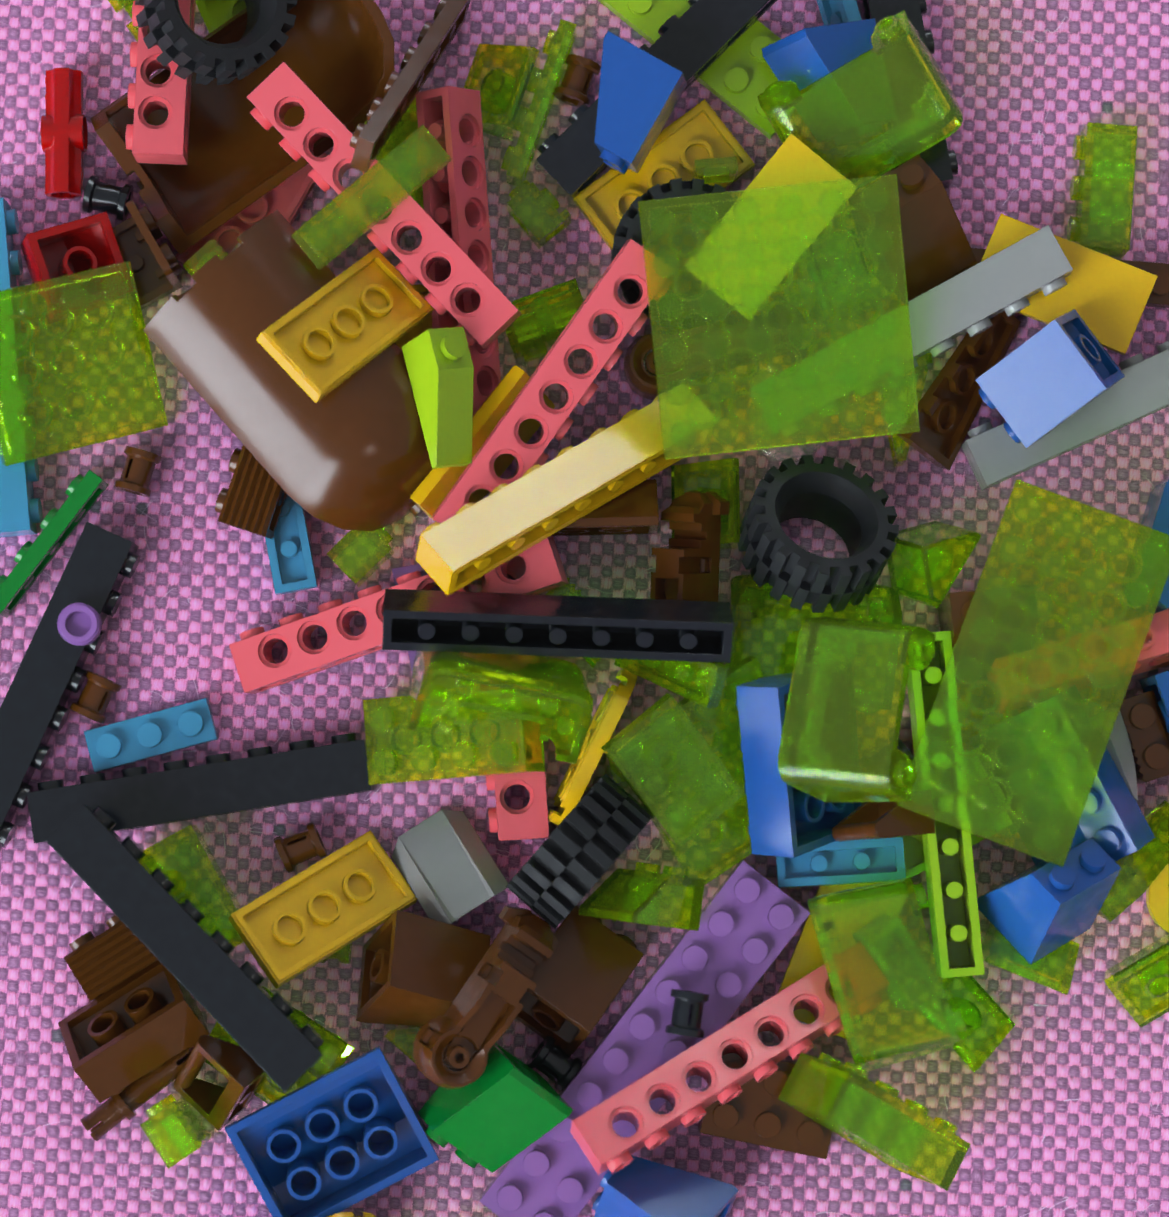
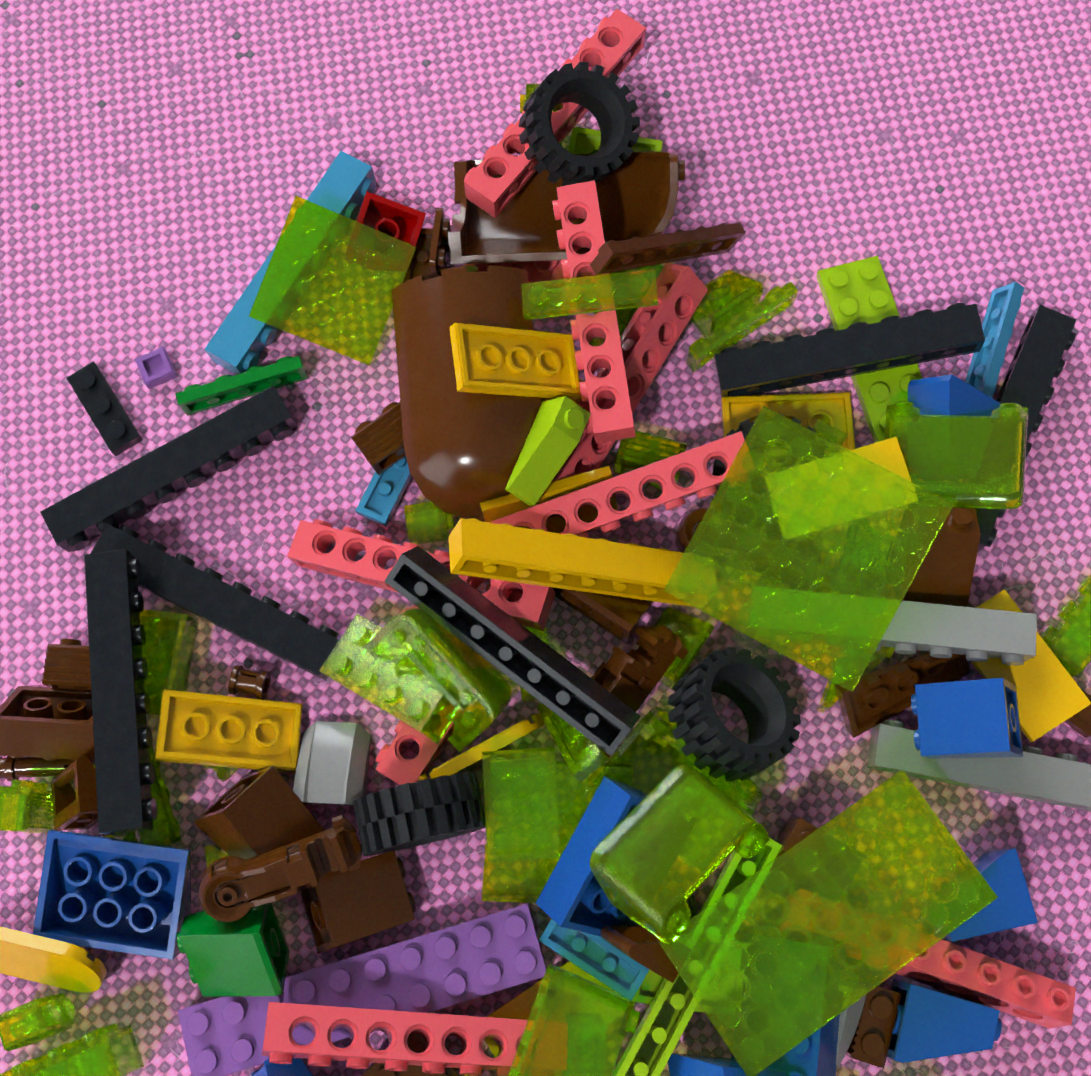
camera: 45 degrees right, 10 degrees down
red piece [40,68,88,199] -> none
medium lavender tile [57,603,102,646] -> none
reddish brown bush [70,670,122,724] -> none
black bush [82,175,134,222] -> none
dark azure plate [84,698,218,773] -> none
reddish brown bush [114,446,162,497] -> none
clear neon green brick [507,180,571,249] -> none
black bush [526,1036,583,1092] -> none
reddish brown bush [553,54,601,107] -> none
clear neon green slope [579,862,705,931] -> none
blue slope [594,31,687,174] -> none
black bush [665,989,709,1038] -> none
clear neon green slope [887,521,982,608] -> none

